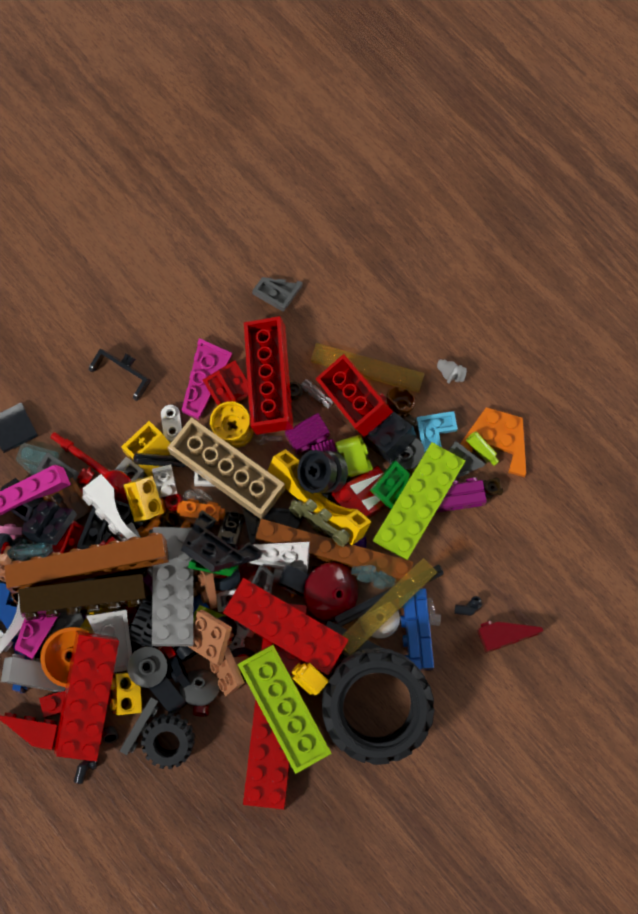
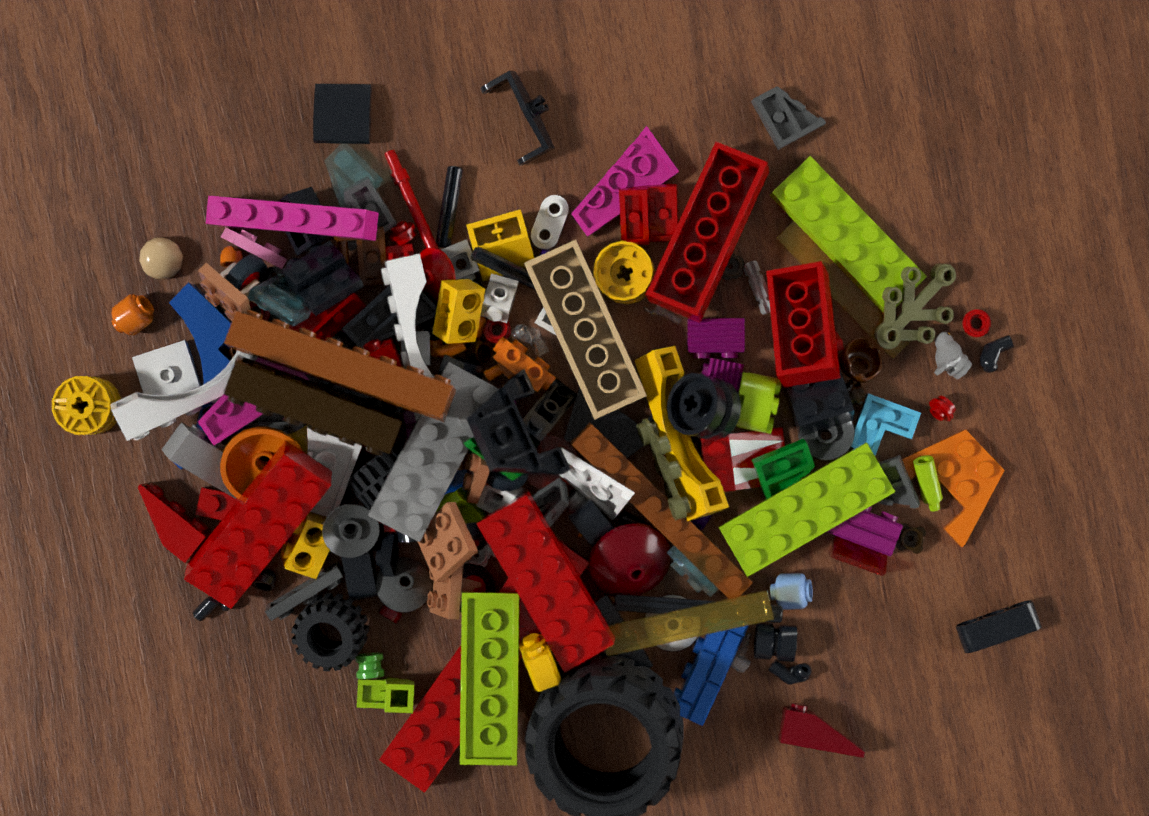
camera: 30 degrees right, 15 degrees up
none -> bright green wheel [355,652,385,679]
none -> lime brick [357,678,414,713]
none -> black axle [436,166,463,248]
none -> black wheel [754,622,797,662]
none -> lime plate [769,156,927,313]
none -> light blue head [770,573,813,610]
none -> clear red slope [828,536,887,576]
none -> olive plant [874,263,956,349]
none -> red plate [929,395,956,422]
none -> black beam [955,600,1042,653]
none -> red plate [962,309,991,337]
none -> black arm [980,335,1014,373]

